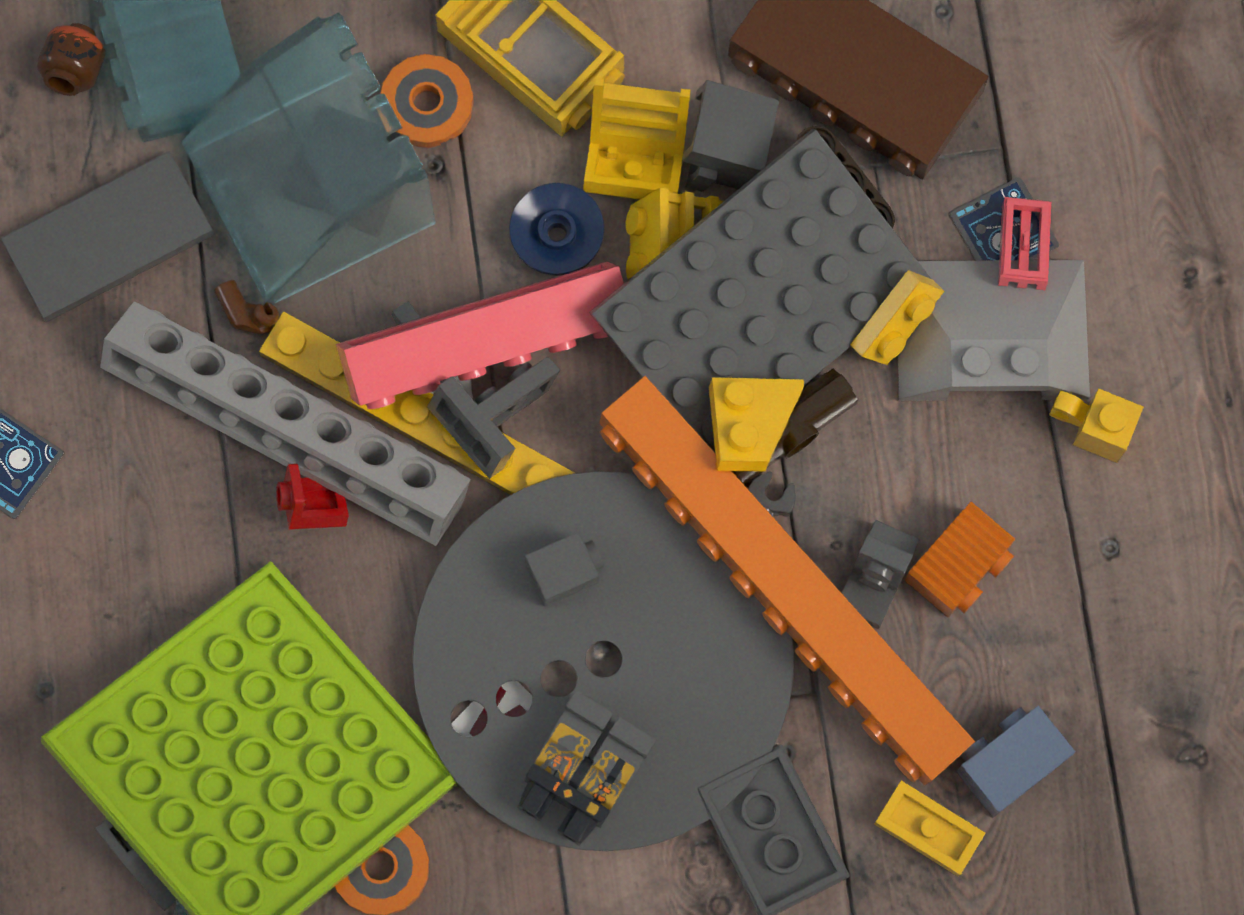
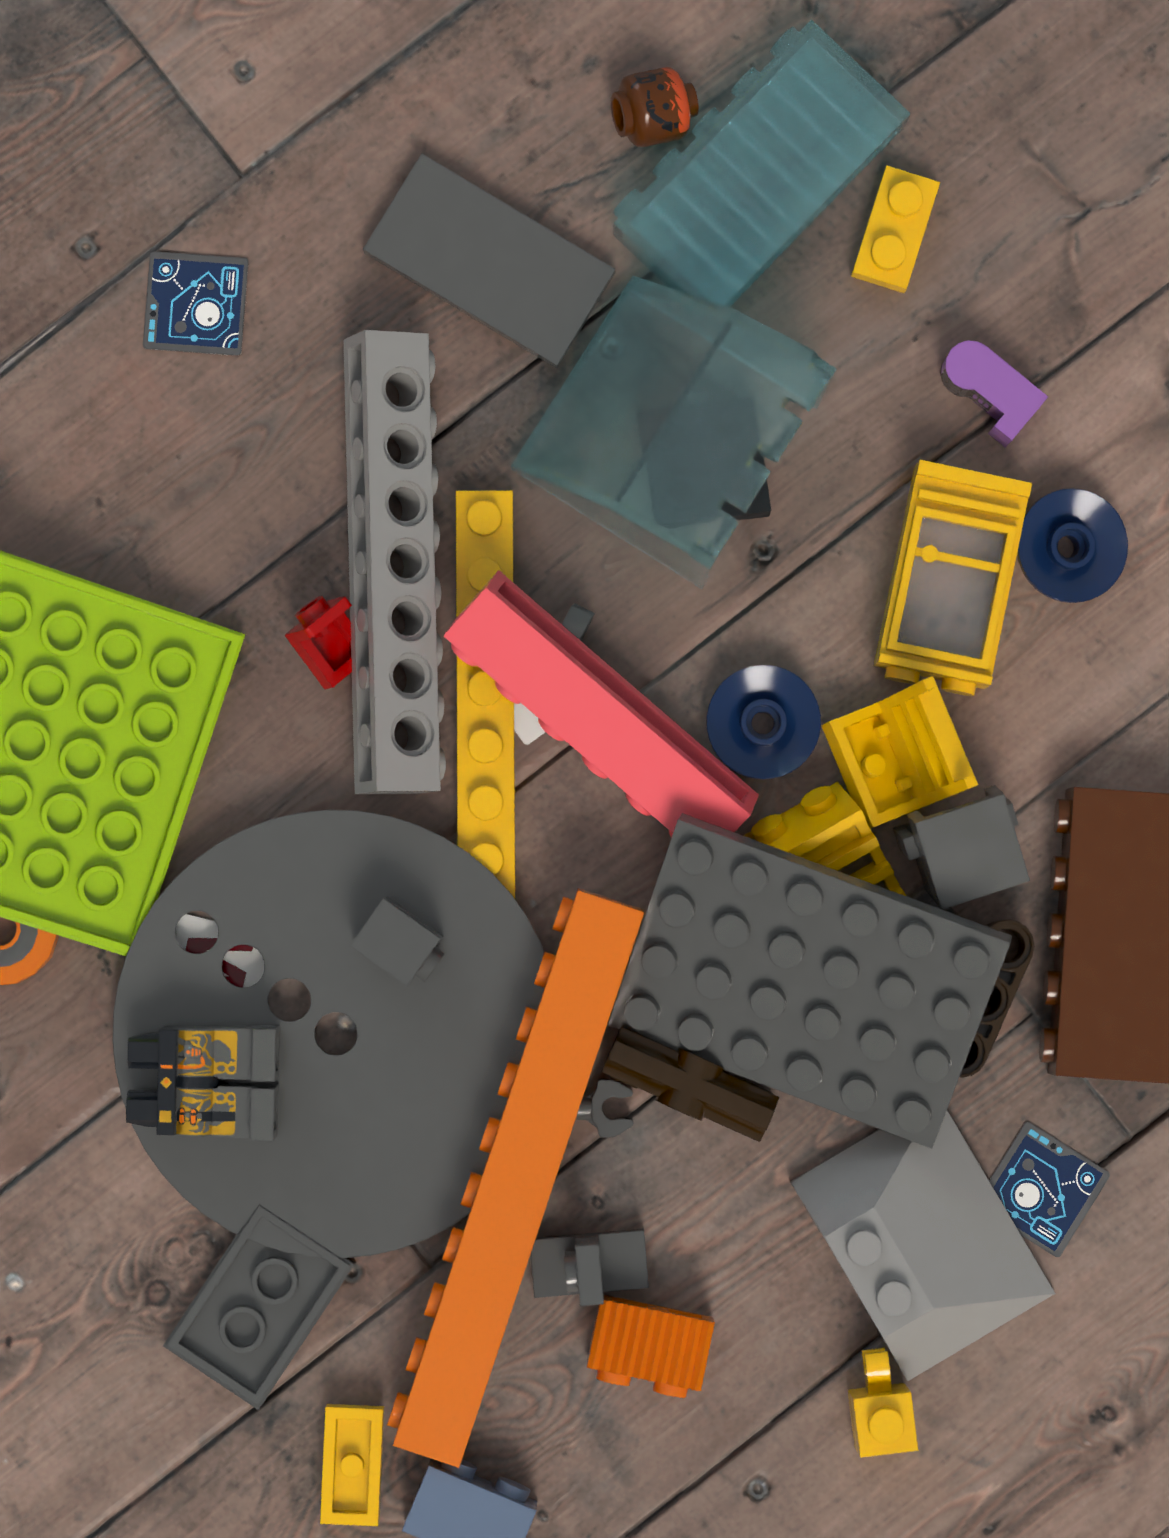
camera: 60 degrees right, 10 degrees up
reddish brown arm [214,280,279,335] -> none
orange tile [380,54,474,148] -> none
dark grey bracket [427,356,560,479] -> none
yellow wing [709,377,804,472] -> none
yellow plate [850,270,945,365] -> none
coral tile [998,197,1051,290] -> none

